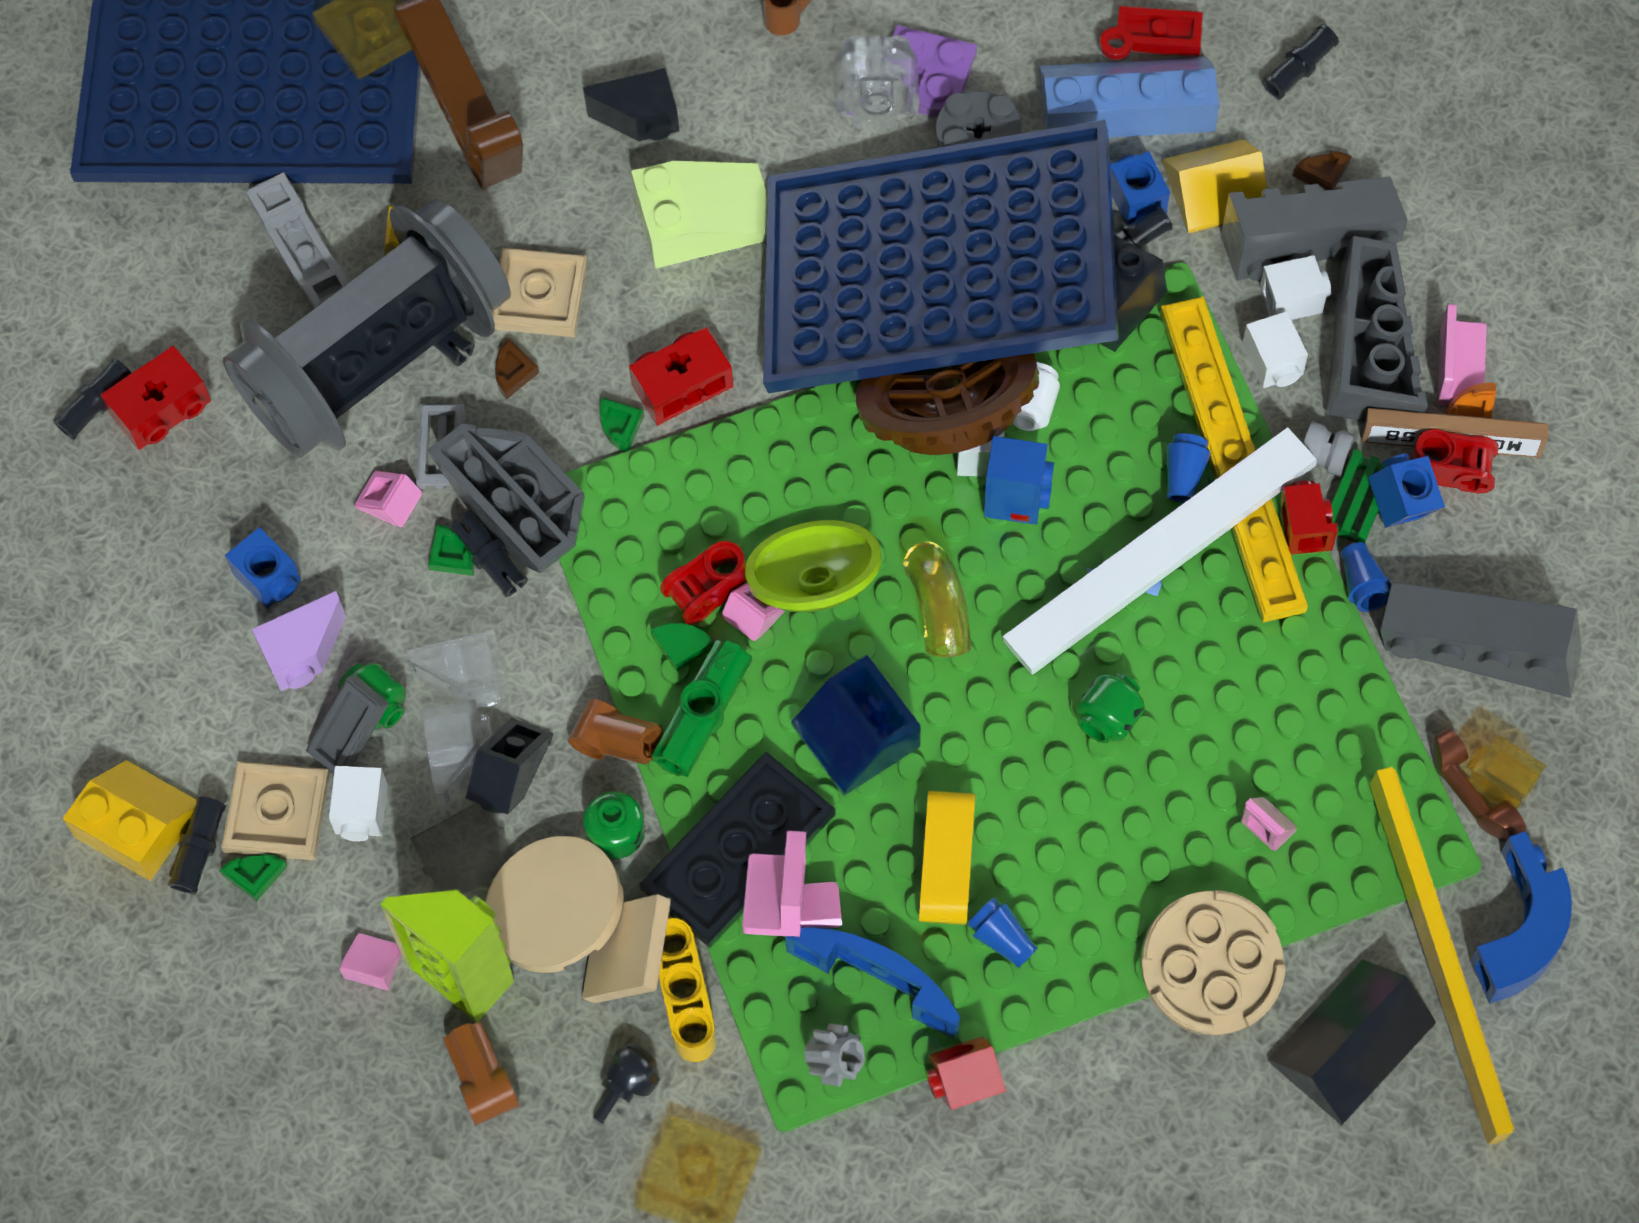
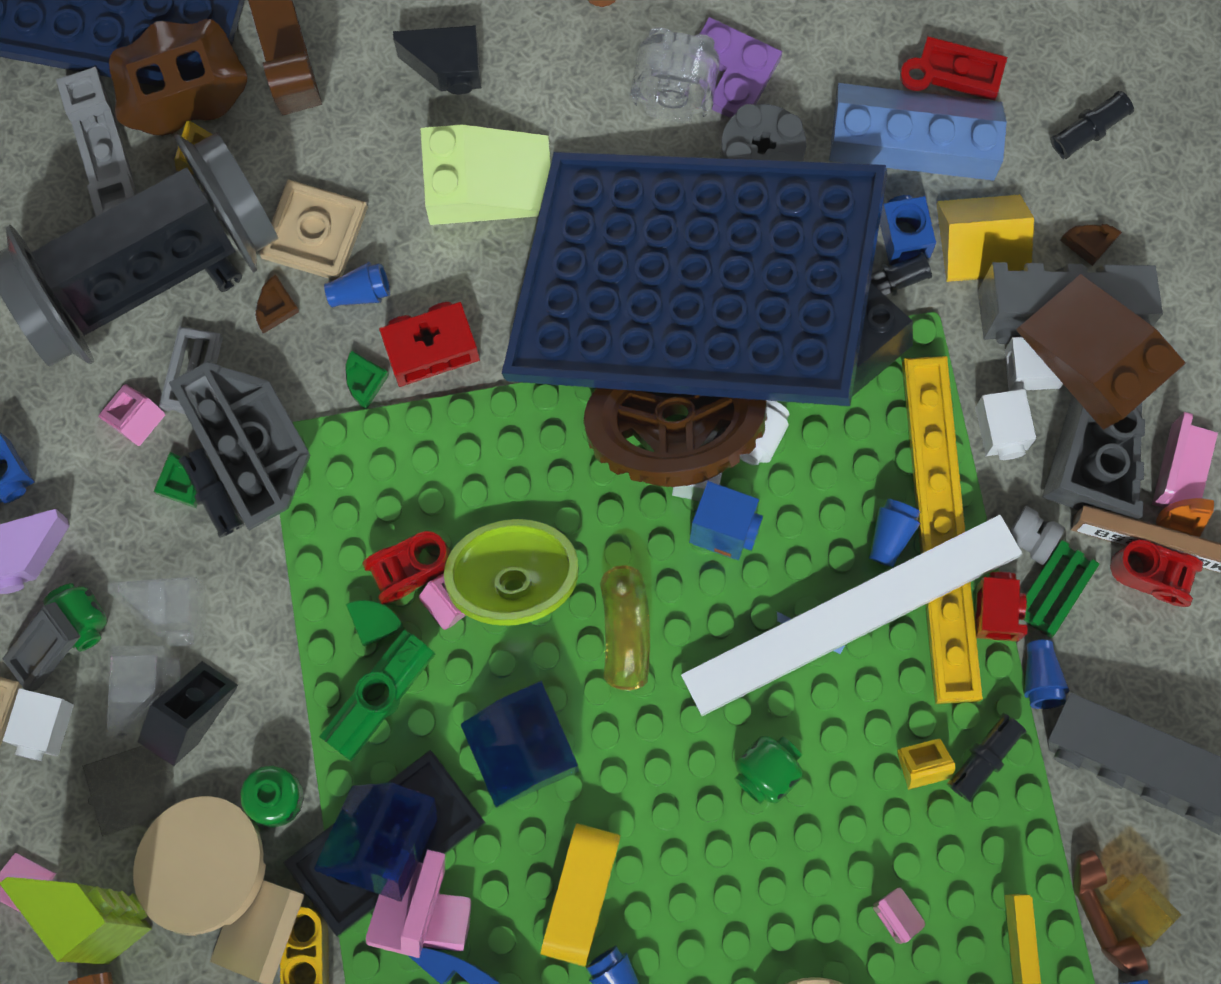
camera: 10 degrees right, 10 degrees up
dark orange piece [567,699,663,765] -> none
blue brick [1368,453,1445,528] -> none
none -> reddish brown piece [109,19,248,136]
none -> clear blue slope [314,783,437,902]
none -> blue cone [324,262,390,308]
none -> yellow slope [897,739,955,790]
none -> black pin [947,713,1027,802]
none -> reddish brown slope [1016,274,1186,430]

